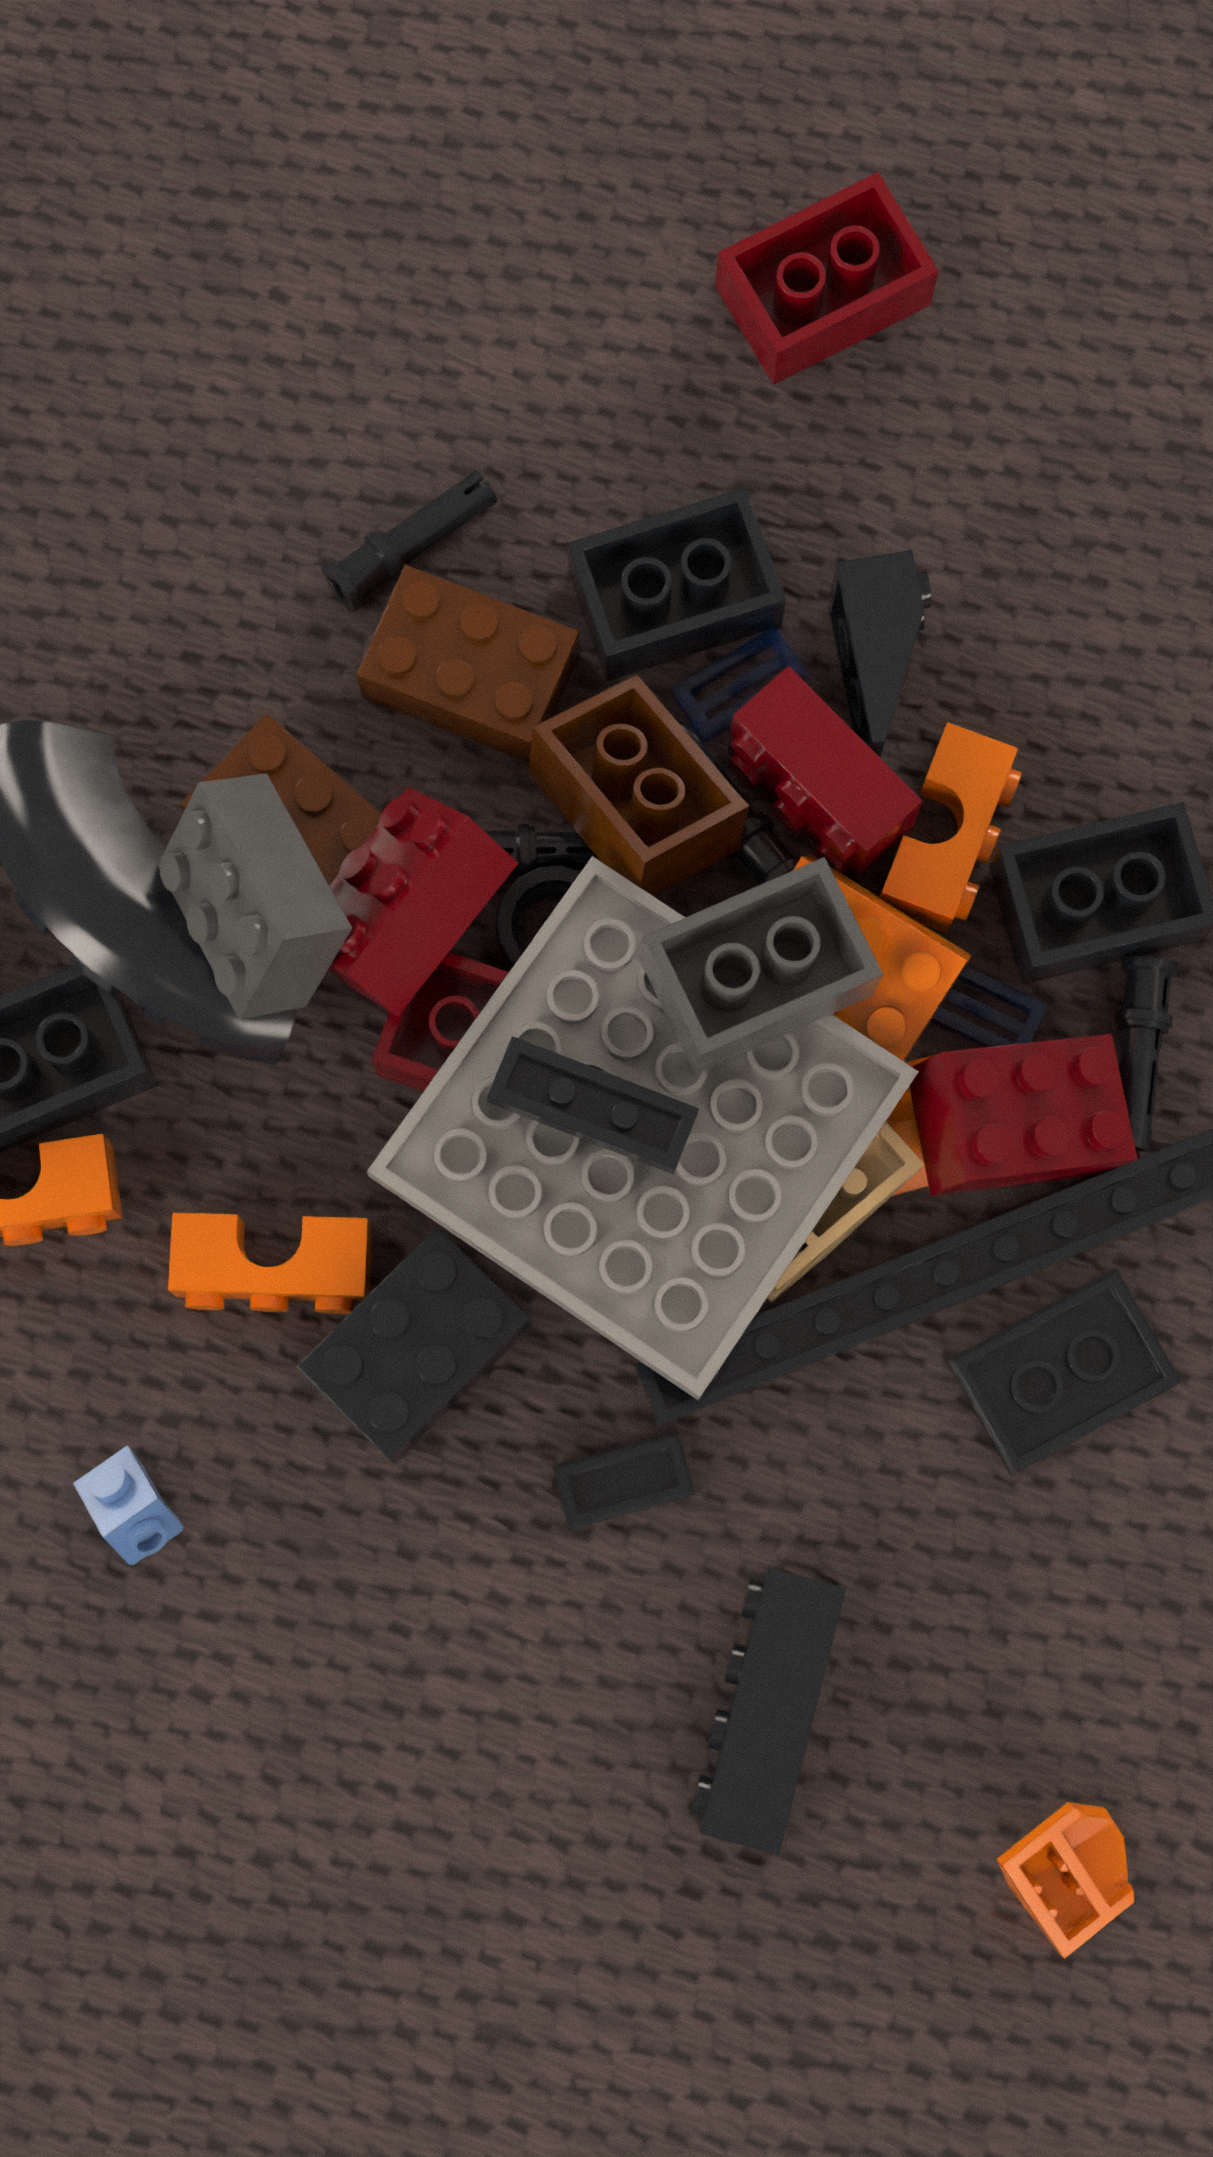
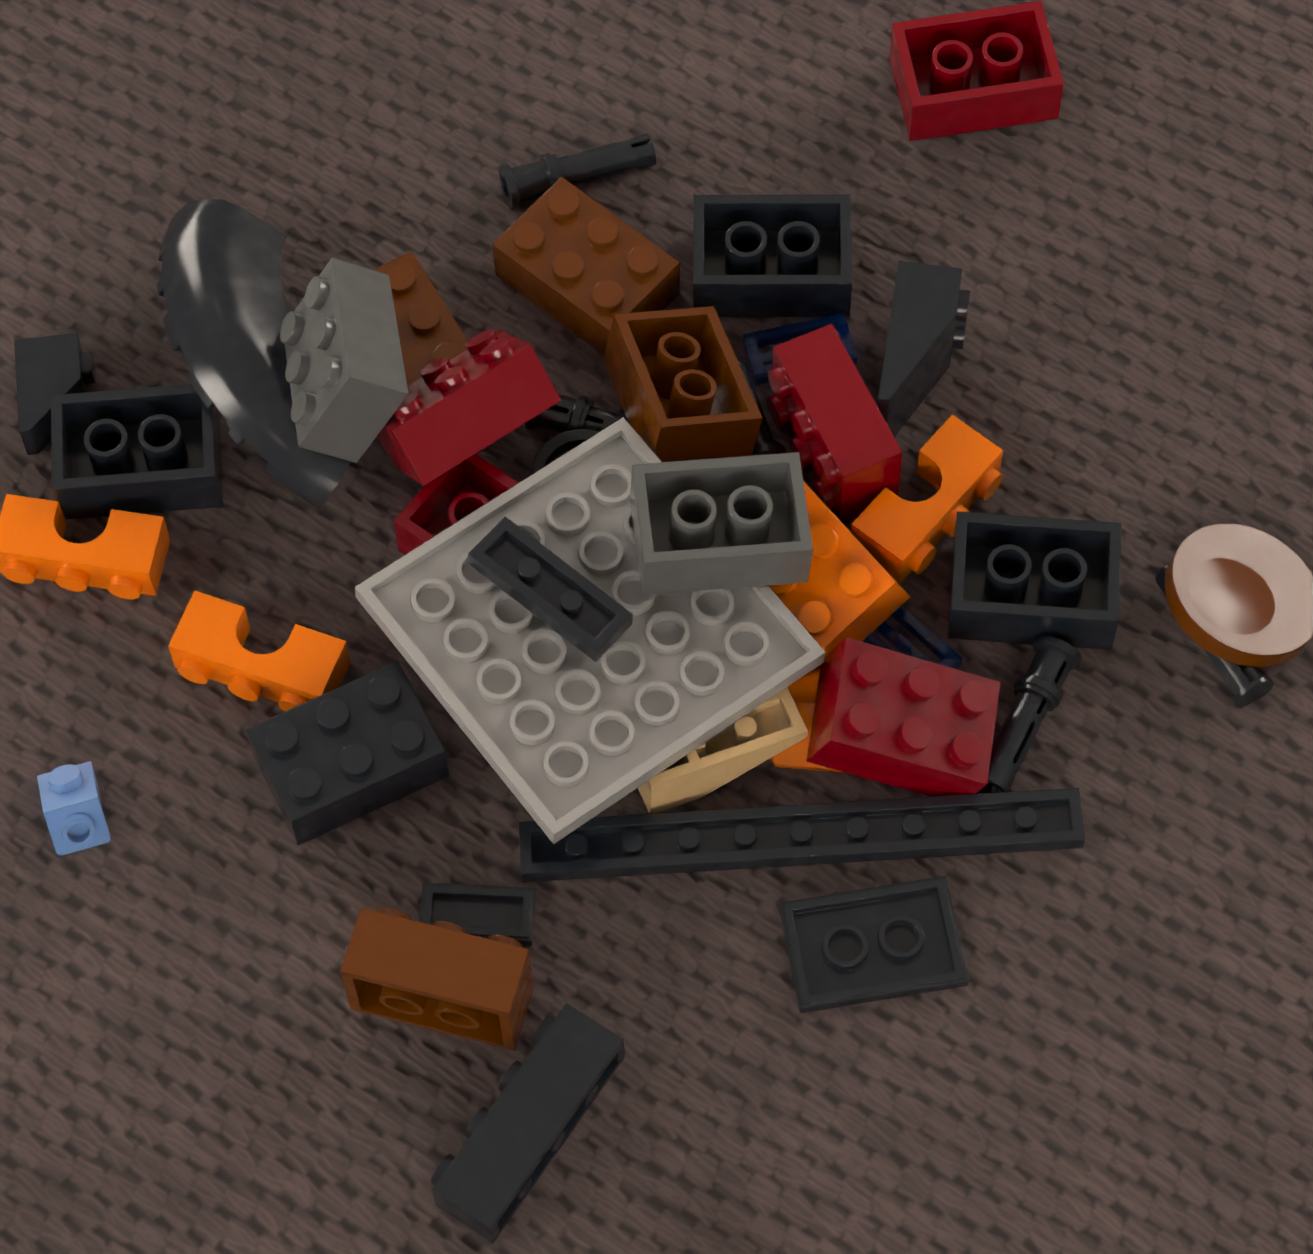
camera: 20 degrees right, 15 degrees down
none -> reddish brown brick [340,907,534,1051]

